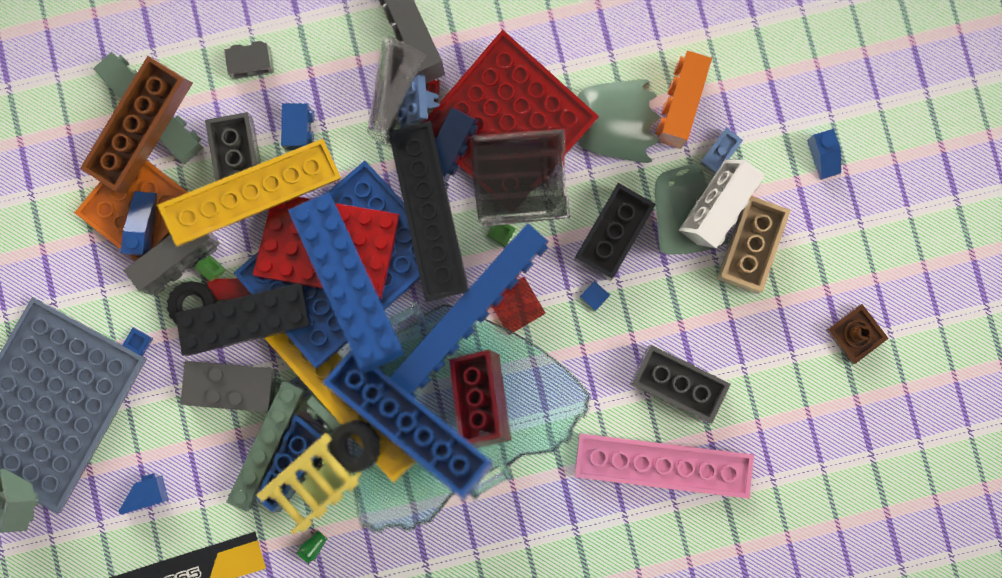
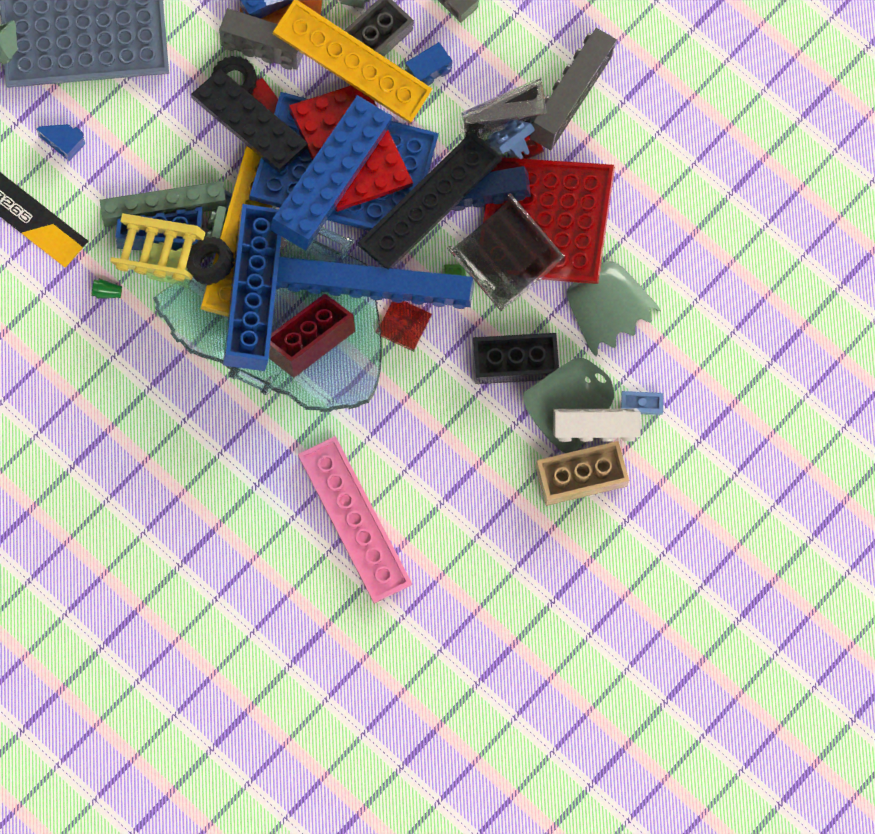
camera: 50 degrees right, 10 degrees down
blue tile [123,327,153,356] -> none
dark grey brick [180,361,277,412] -> none
bright green plate [194,255,226,282] -> none
blue tile [580,280,610,311] -> none
dark grey brick [629,345,731,424] -> none
orange brick [655,50,712,149] -> none
blue slope [807,128,842,180] -> none
reddish brown plate [826,304,889,365] -> none

